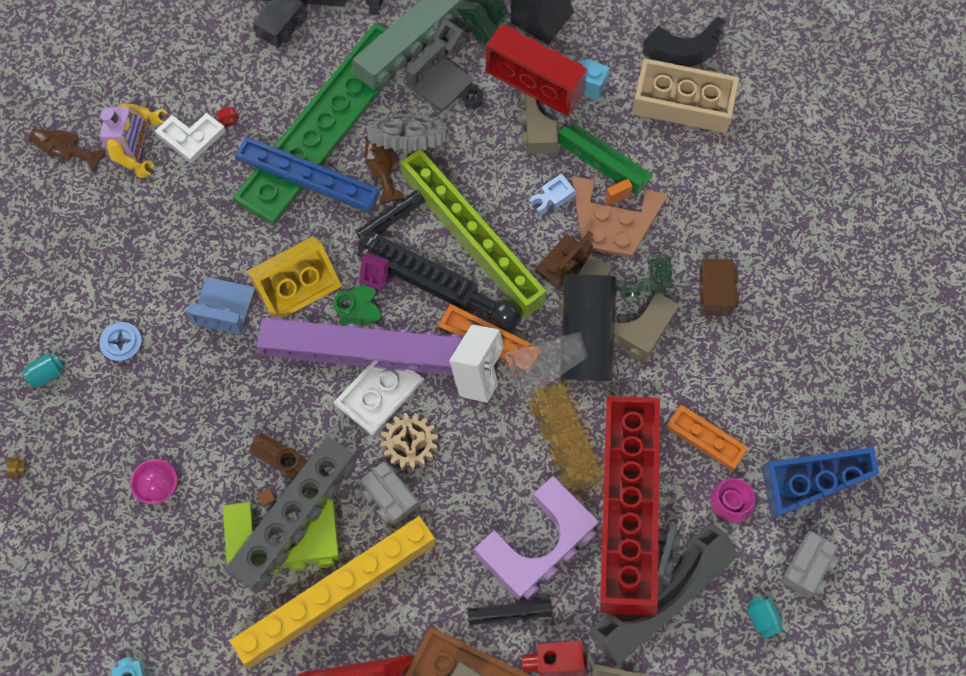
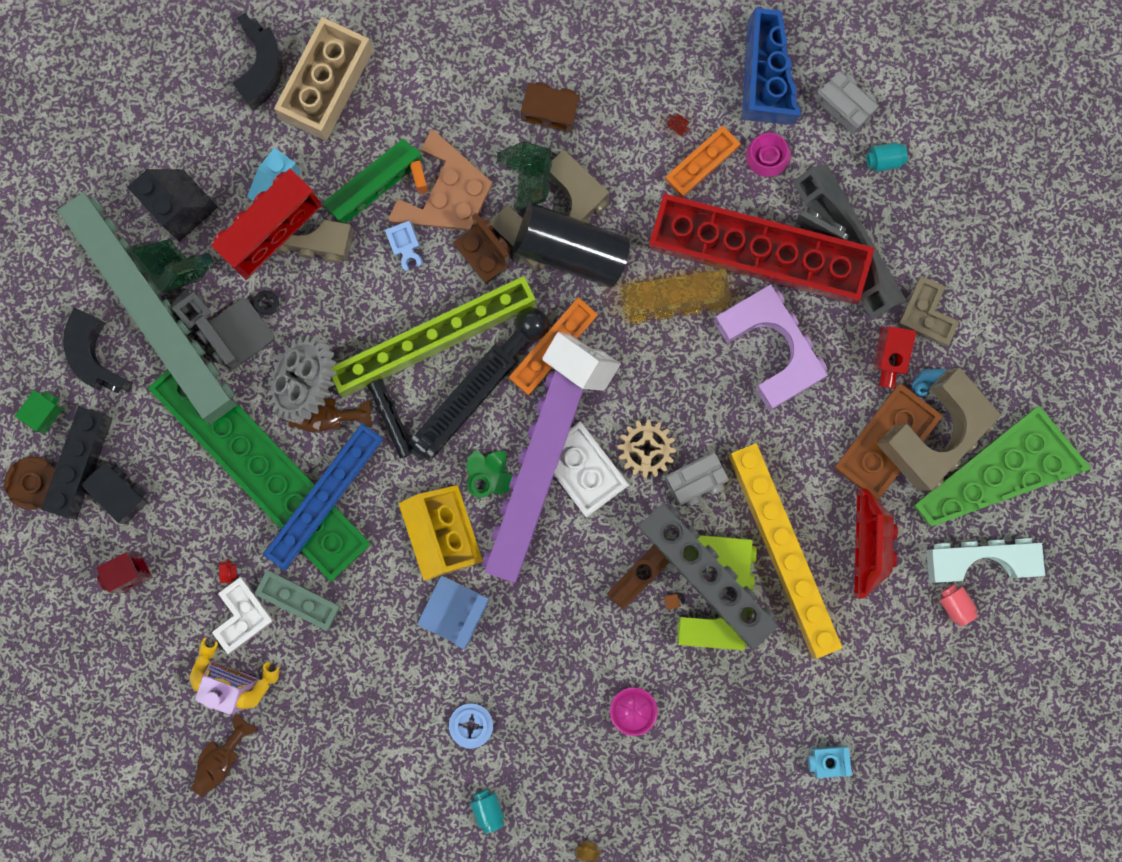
camera: 75 degrees left, 15 degrees up
magenta bracket [359,253,393,291] -> none
black pin [467,599,552,626] -> none
clear wing [505,332,588,402] -> none
none -> dark red brick [96,552,153,593]
none -> sand green plate [255,570,341,631]
none -> clear red plate [666,113,690,137]

